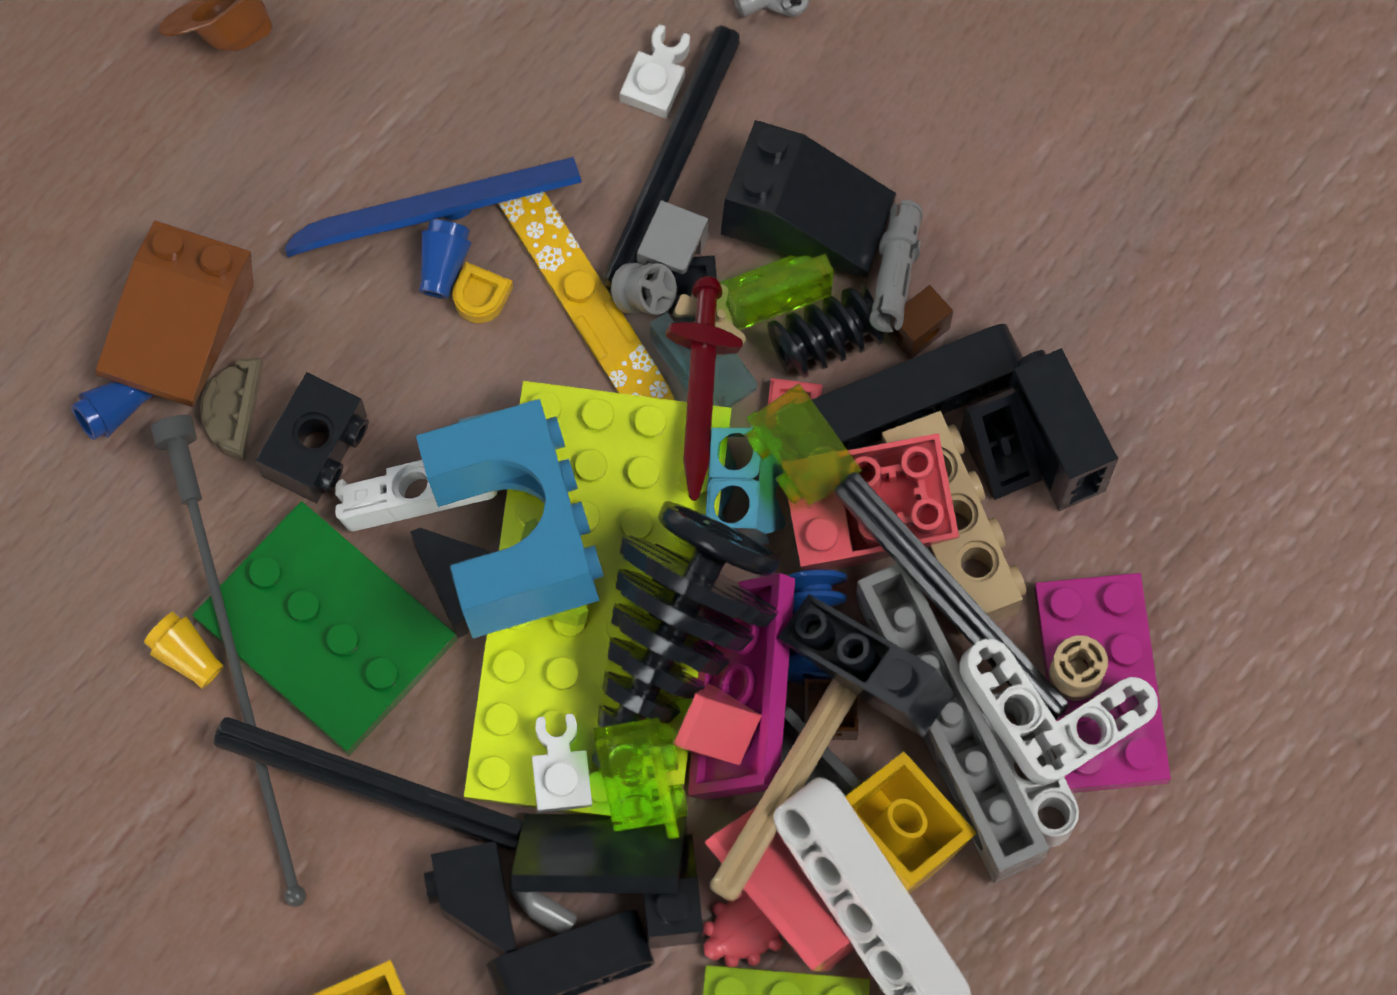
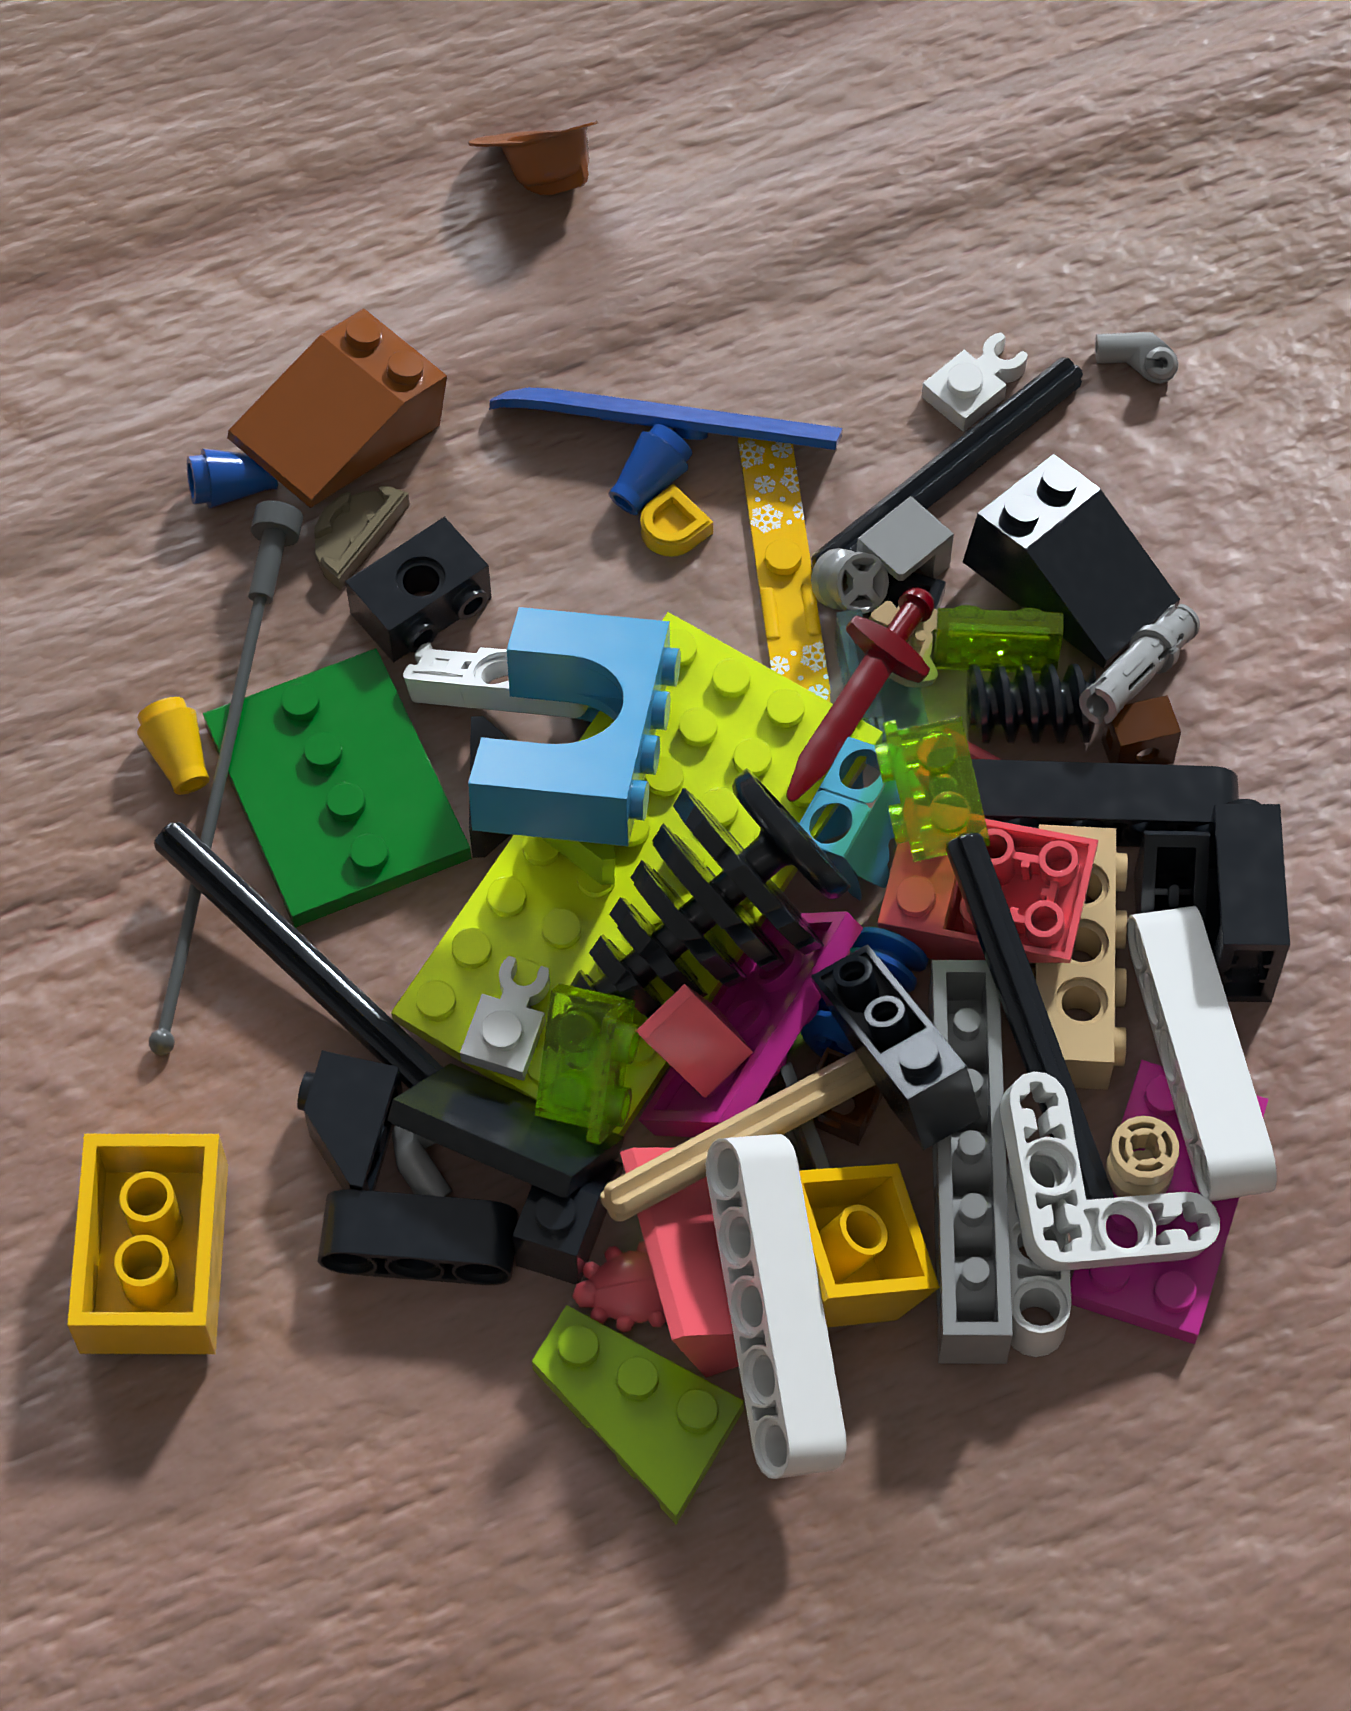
camera: 25 degrees right, 10 degrees down
none -> white beam [1127,906,1277,1202]

